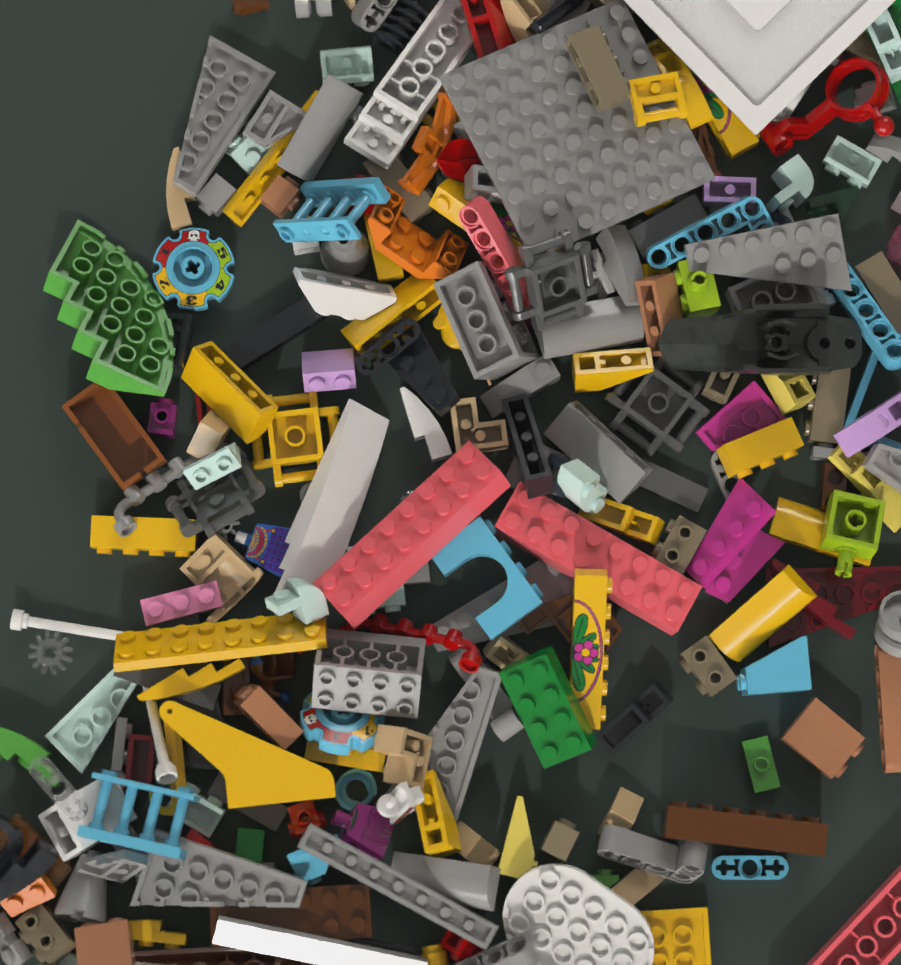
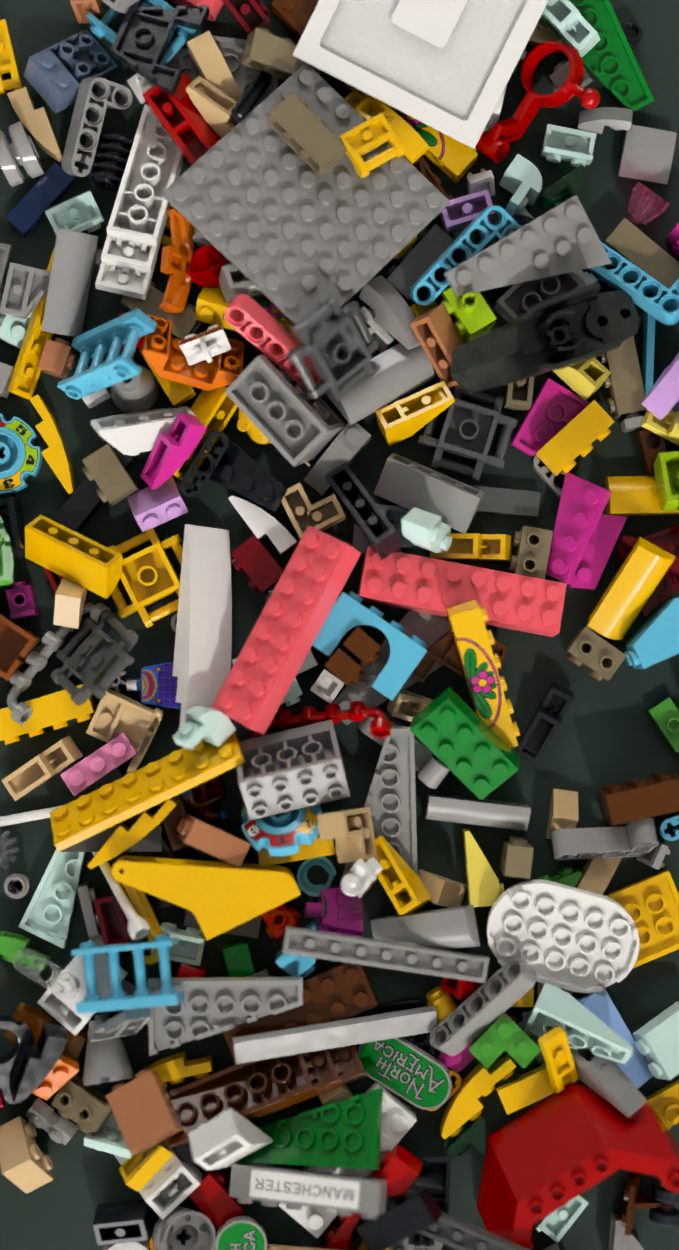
camera: 20 degrees left, 5 degrees up
light aqua bracket [183,442,242,490] -> none
none -> tan slope [1,735,83,801]
none -> light grey cone [4,873,30,899]
none -> dark blue tile [5,162,75,236]
none -> yellow slope [30,394,76,495]
none -> dark tan brick [82,444,138,505]
none -> dark pink slope [140,412,207,490]
none -> white hips [179,324,232,366]
none -> dark red piece [230,535,284,594]
none -> white tile [310,669,345,704]
none -> reddish brown piece [324,626,381,686]
none -> light grey brick [424,793,531,831]
none -> white tile [467,169,495,196]
none -> light grey tile [636,842,671,870]

